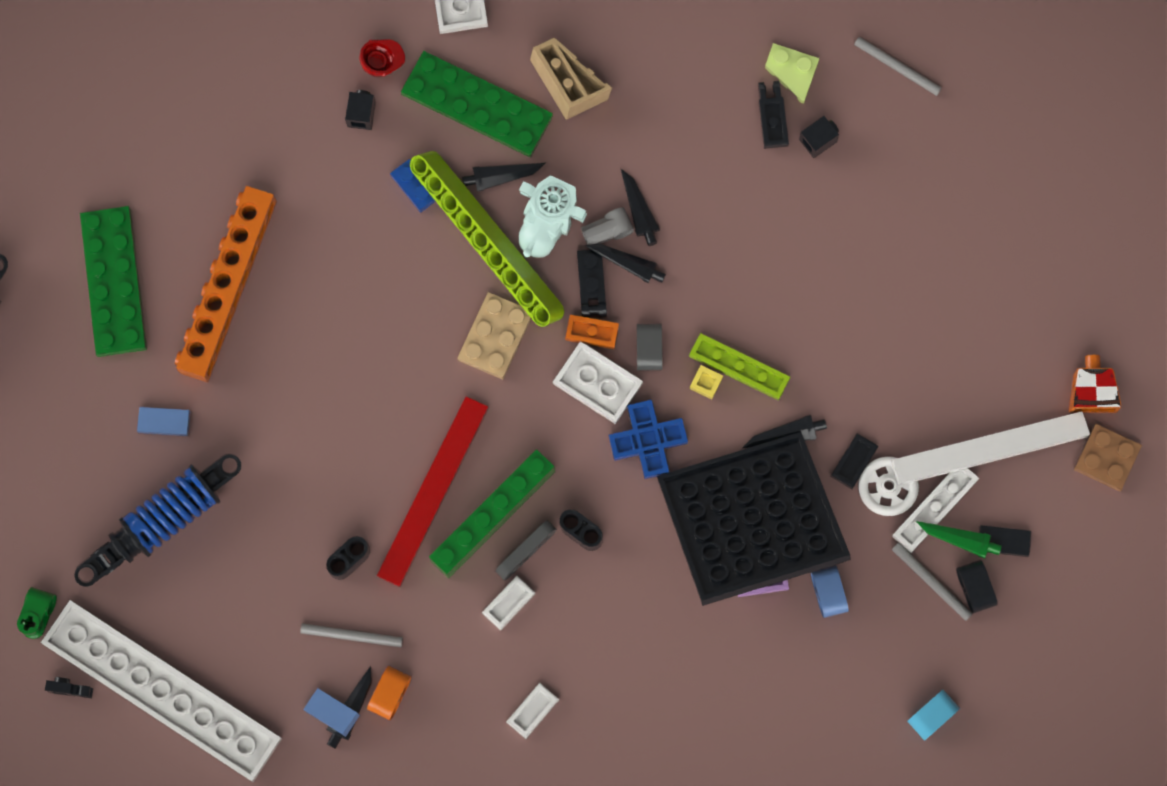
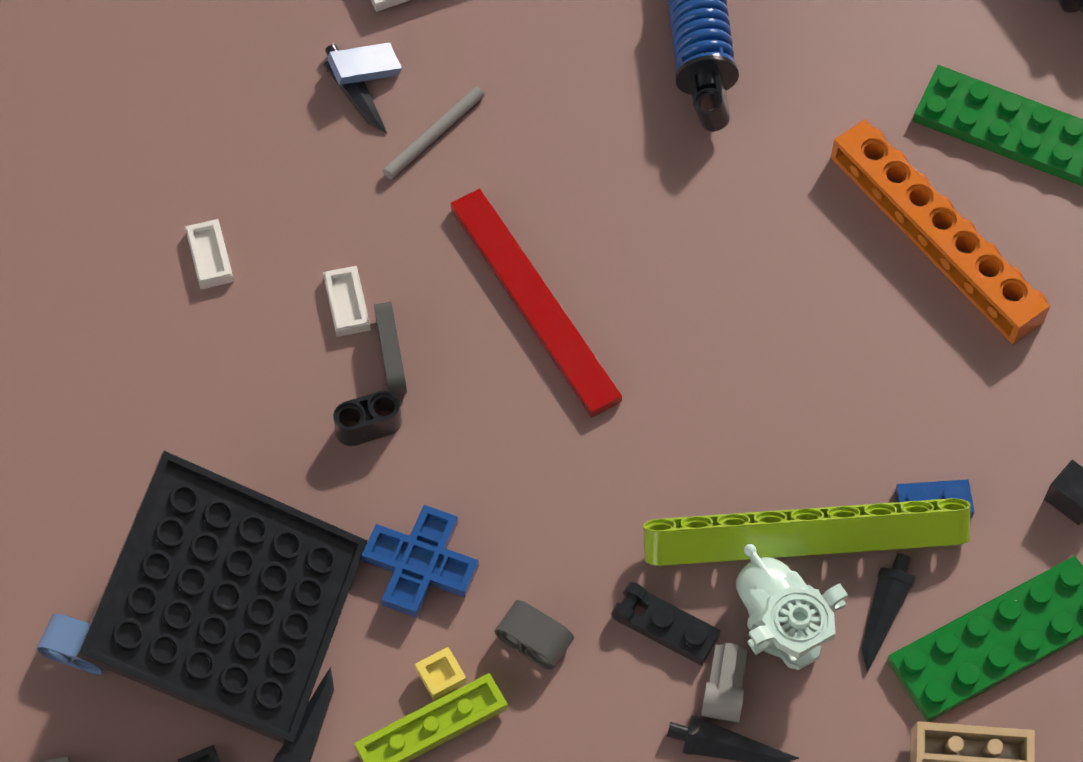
camera: 120 degrees right, 15 degrees down
medium blue tile [137,407,191,436] -> none
black beam [326,536,370,580] -> none
orange beam [367,666,412,720] -> none
green brick [429,449,555,579] -> none
tan plate [457,292,531,380] -> none
white plate [553,341,643,424] -> none
orange plate [565,315,619,349] -> none
black bar [585,244,666,283] -> none

